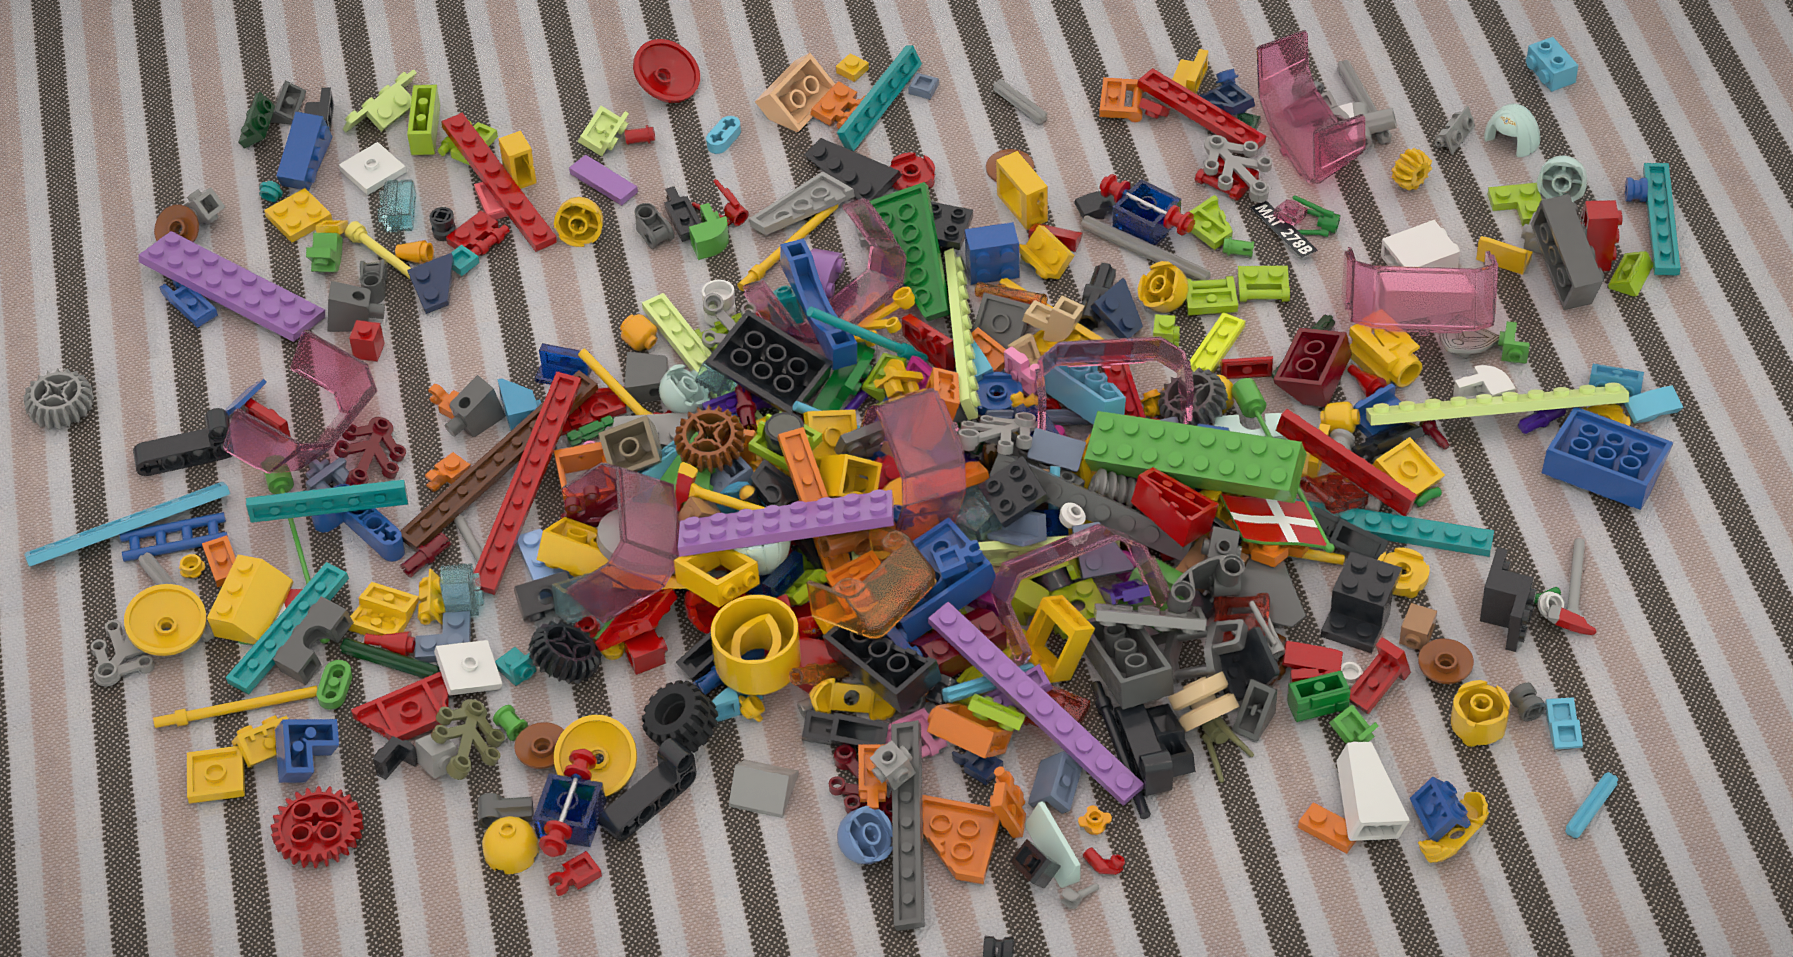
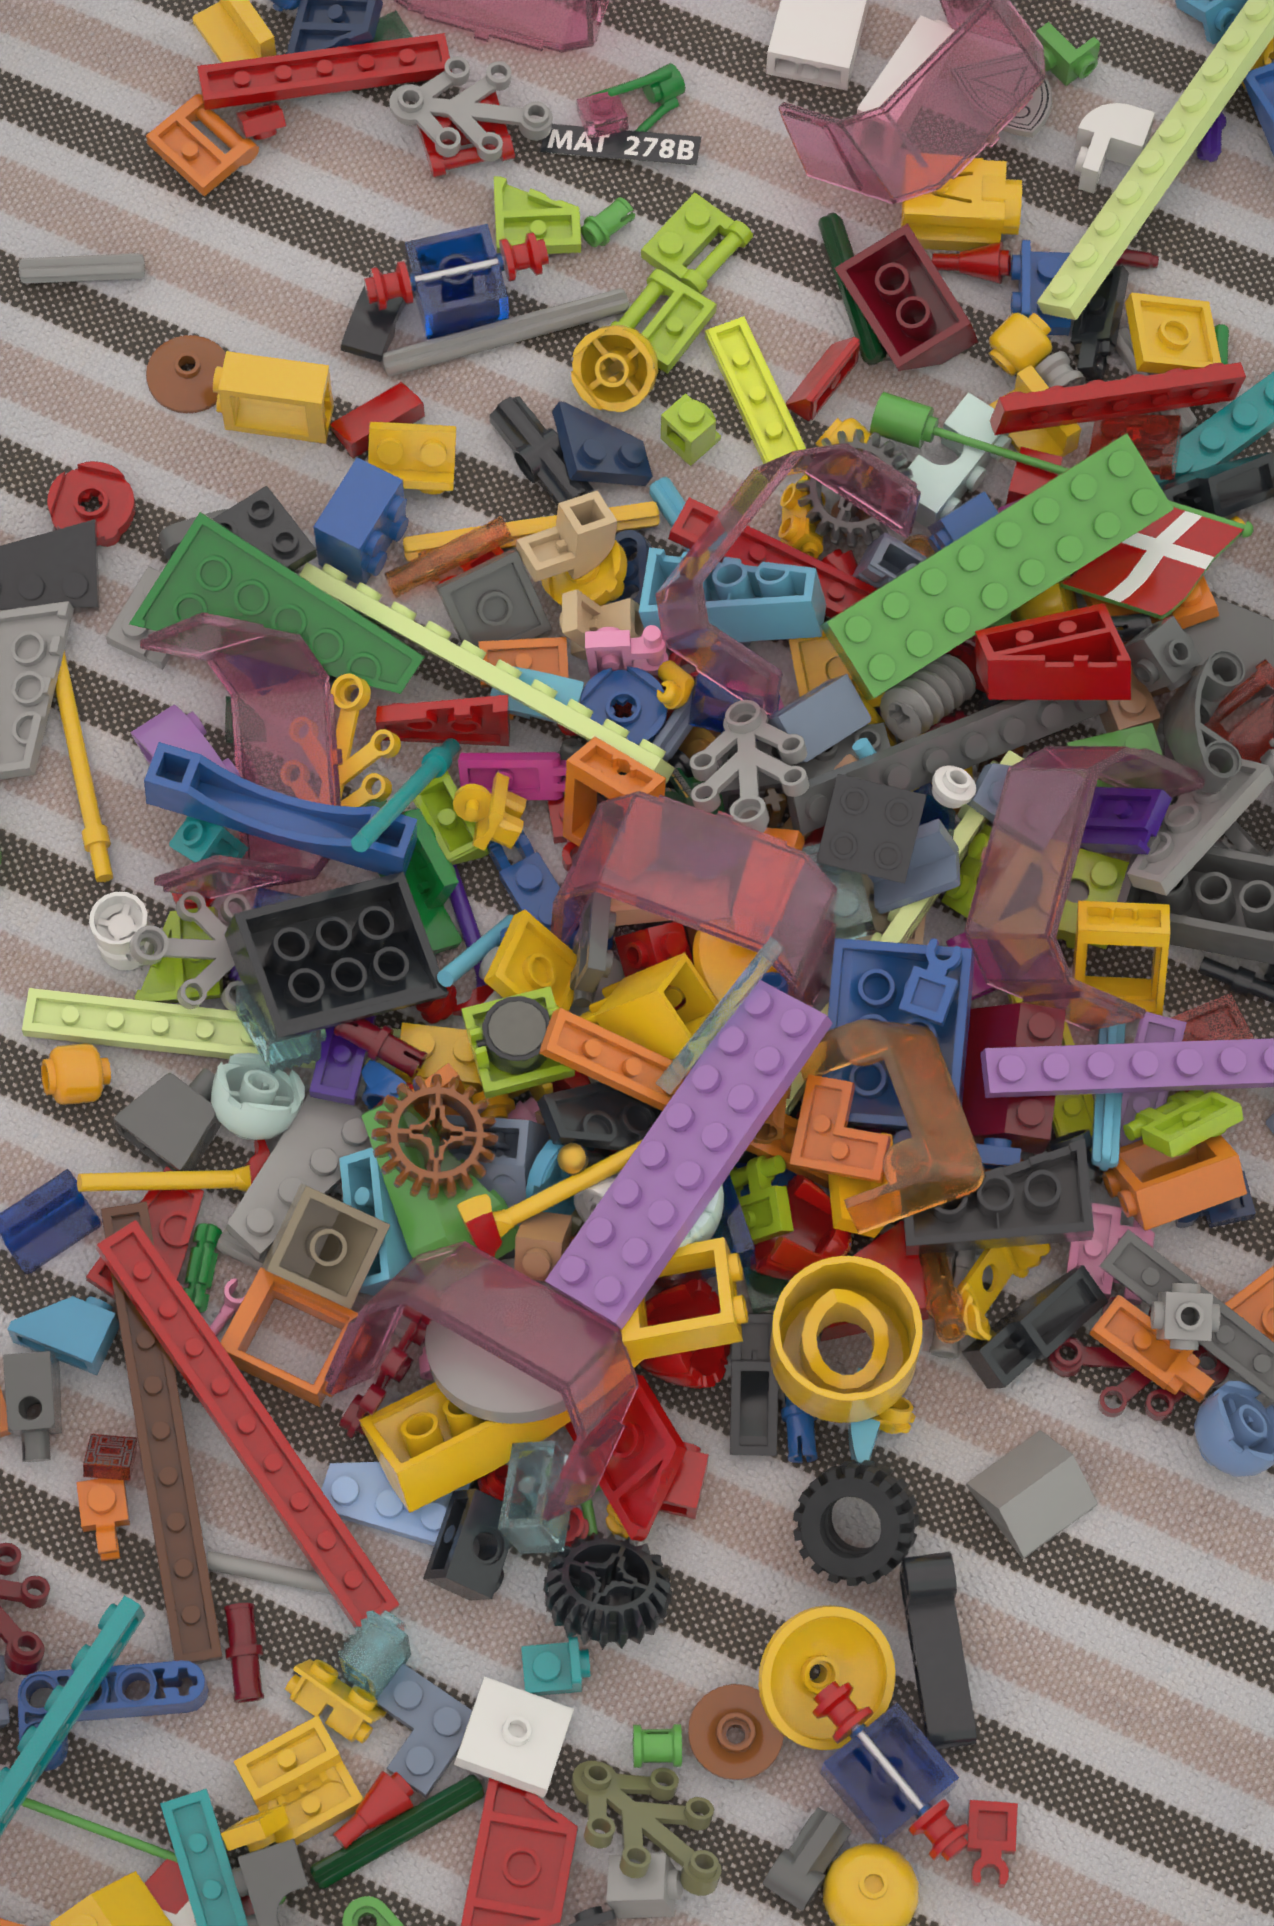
camera: 55 degrees left, 20 degrees up
none -> clear red tile [83,1434,137,1481]
none -> yellow plate [221,1805,290,1852]
none -> clear light blue bar [656,937,785,1094]

